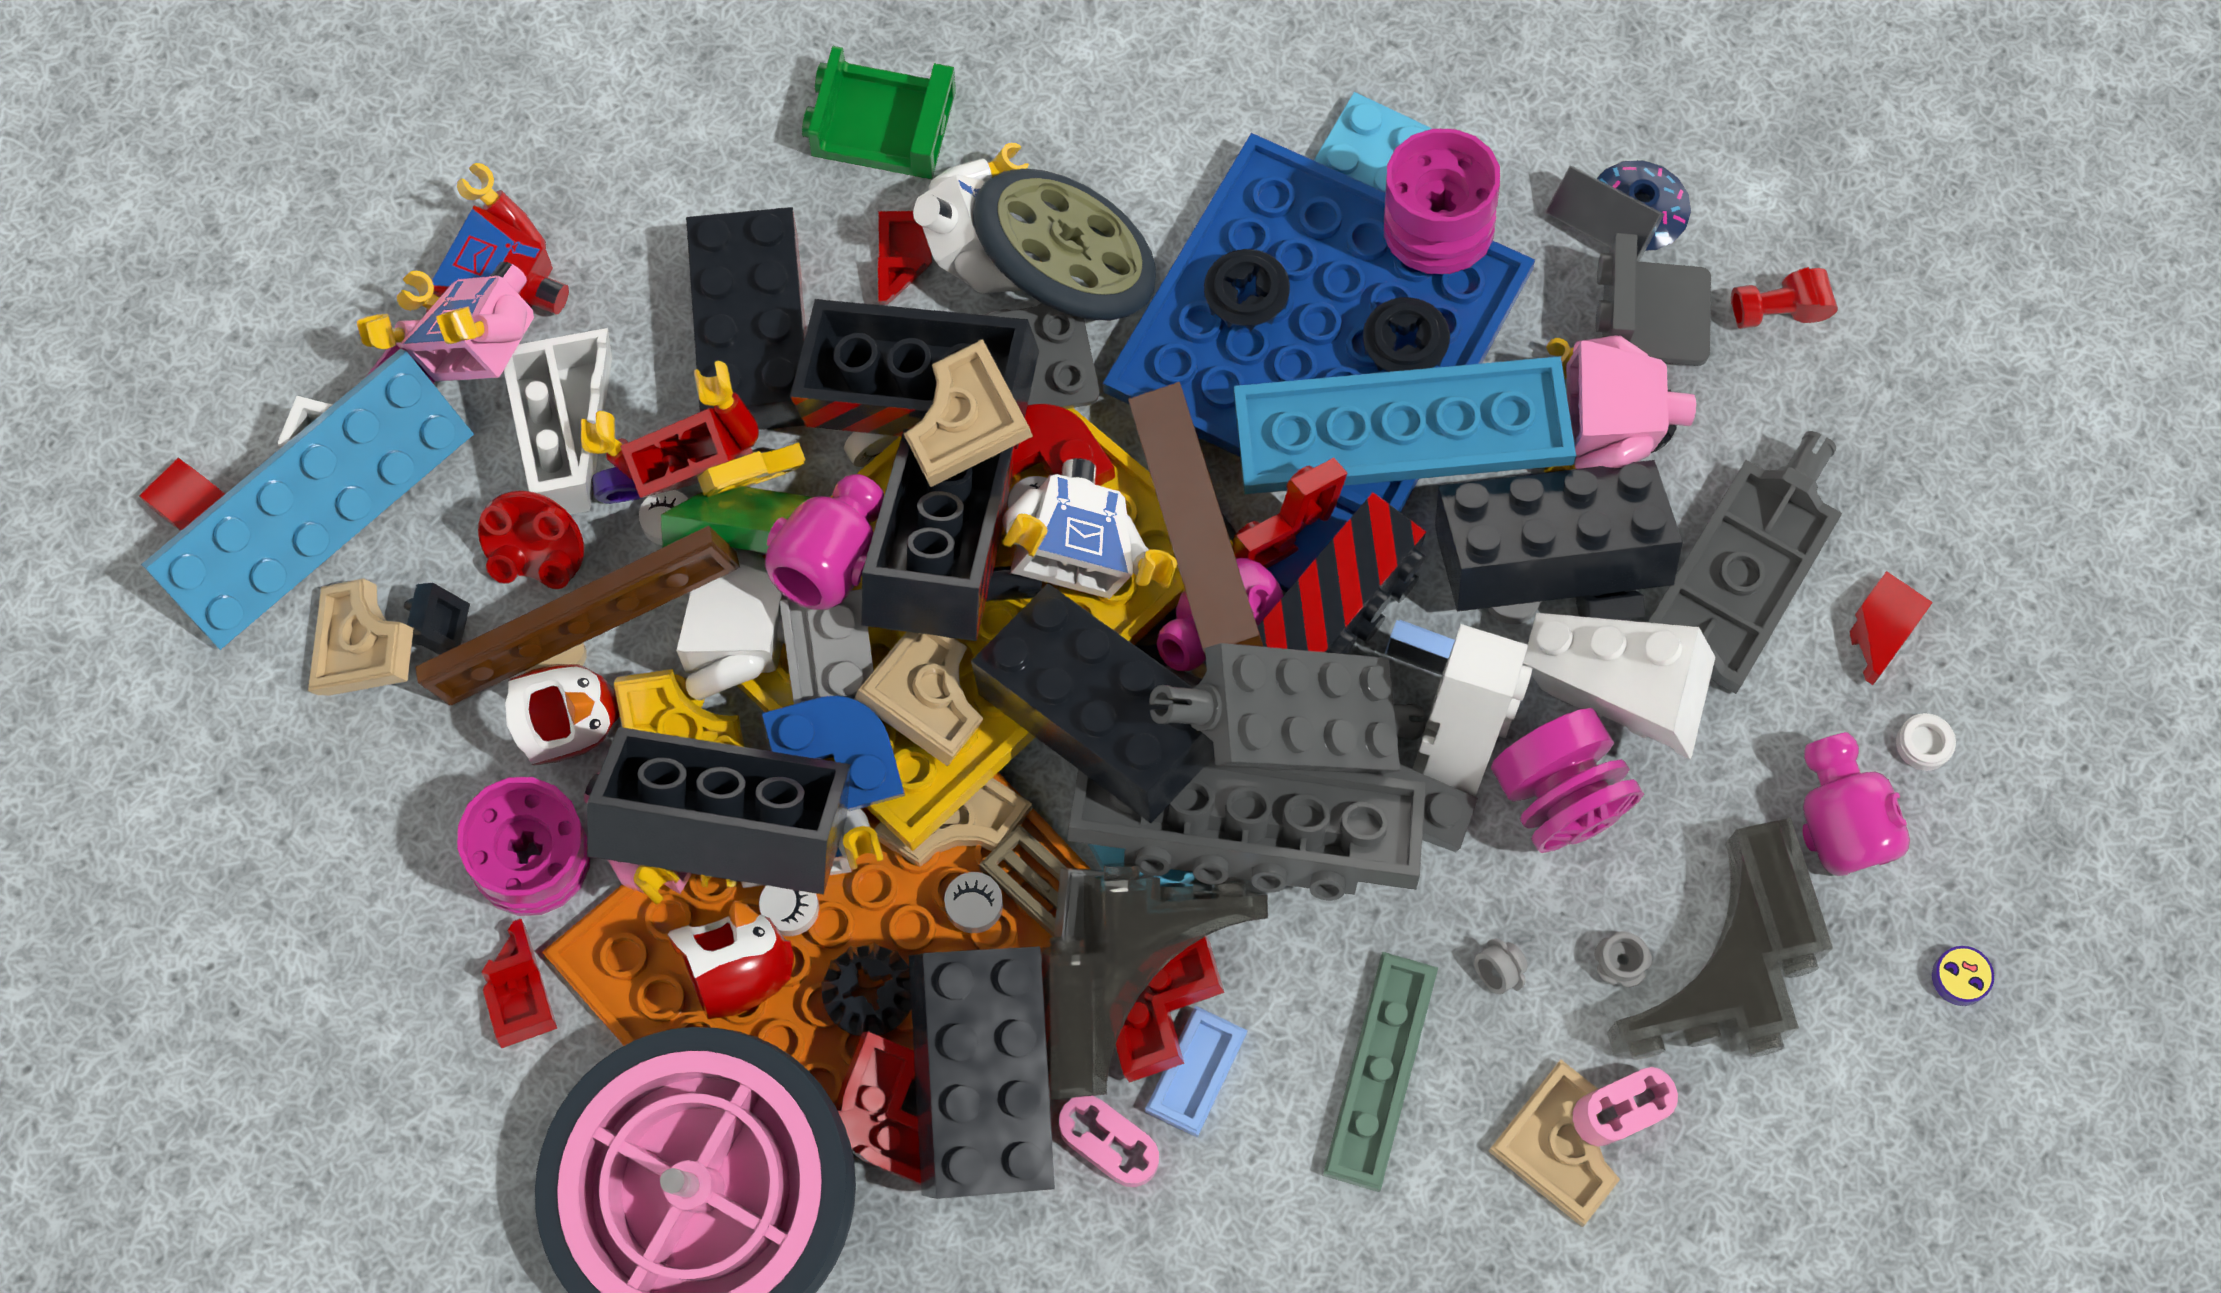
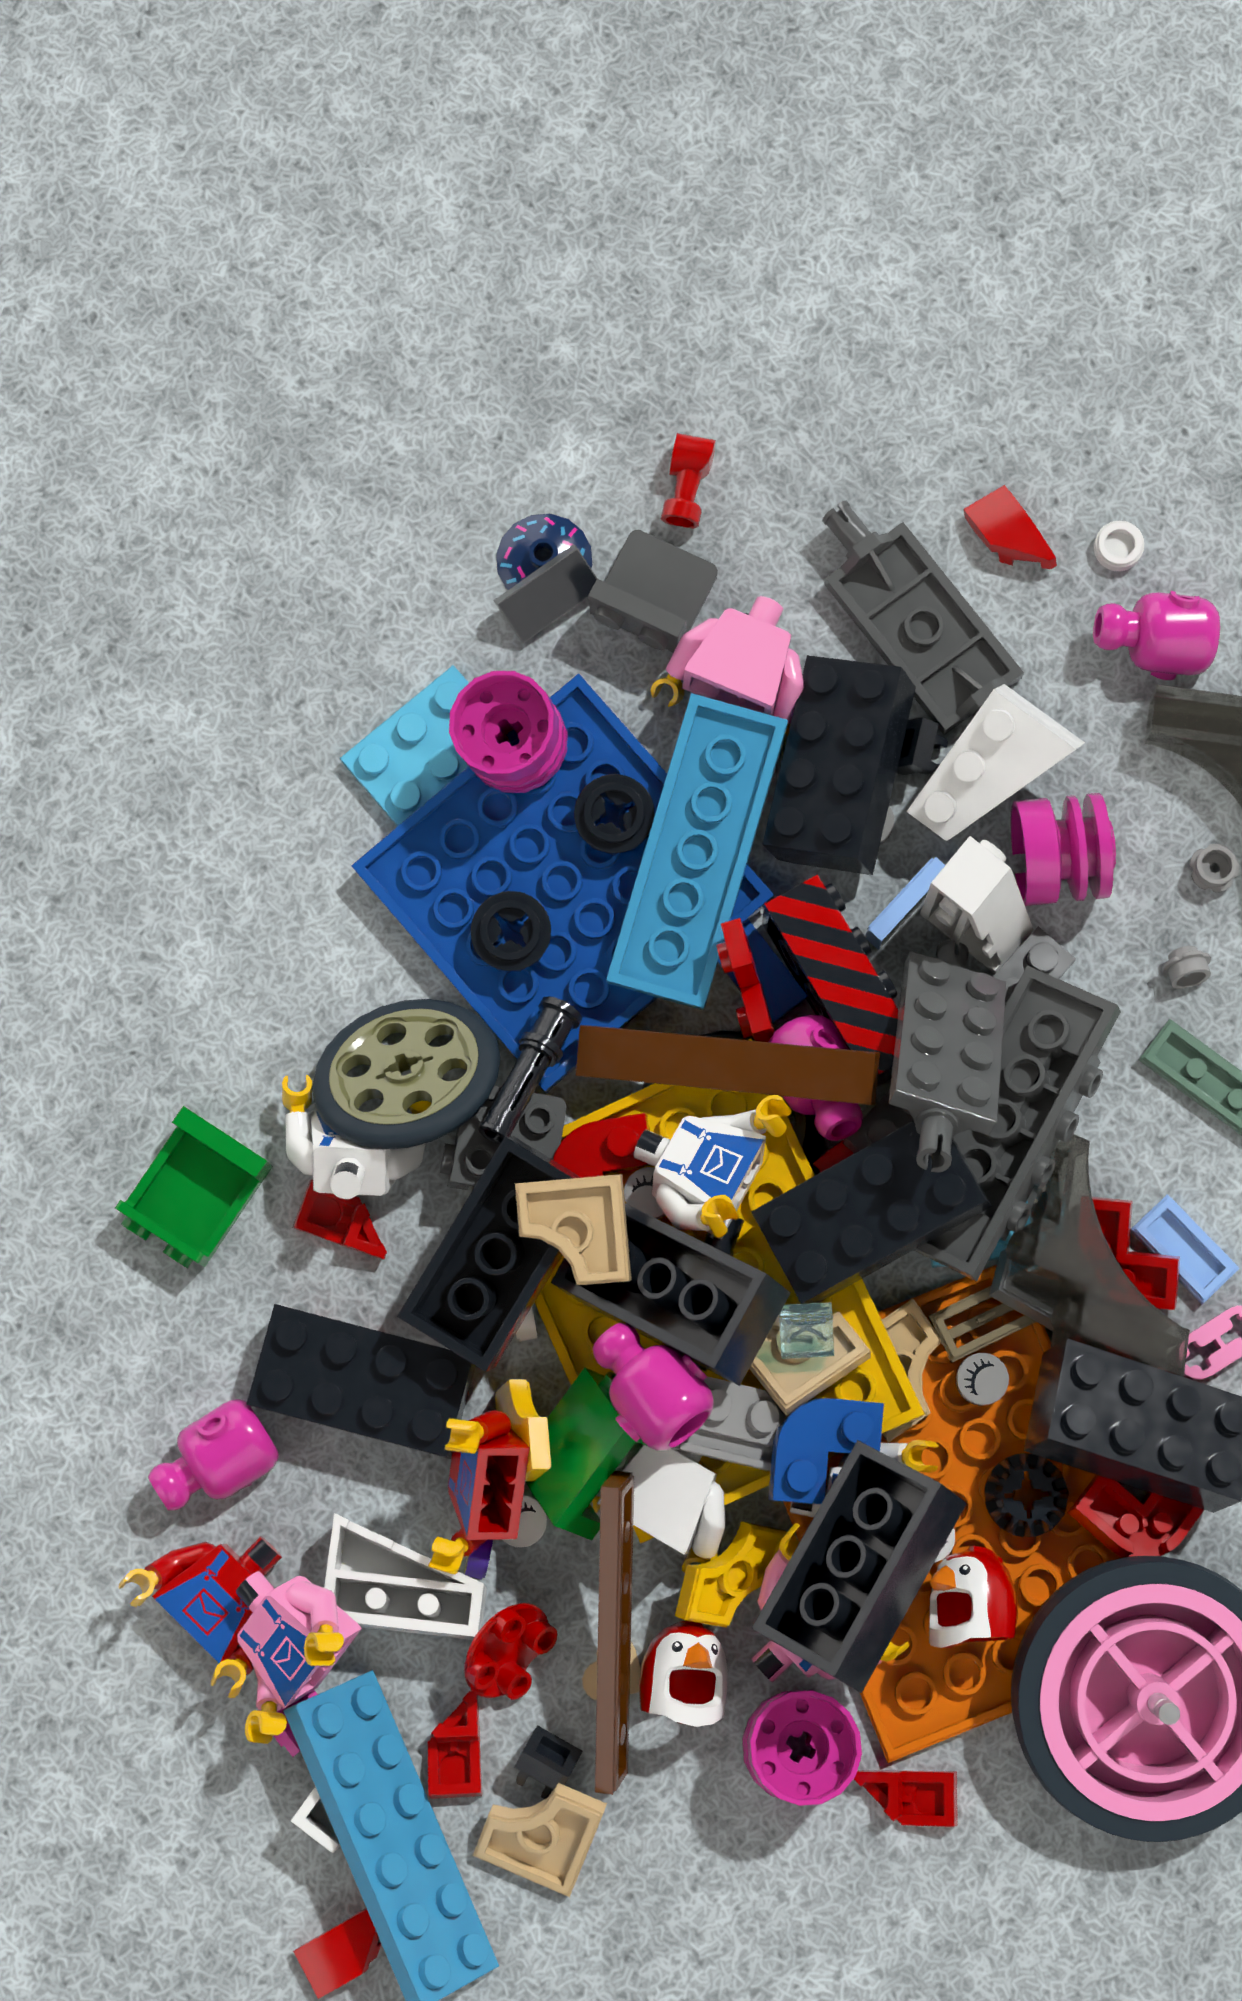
camera: 60 degrees left, 10 degrees up
none -> dark pink piece [148,1399,279,1511]
none -> red slope [427,1691,482,1799]
none -> black pin [478,996,582,1144]
none -> clear light blue tile [779,1302,834,1359]

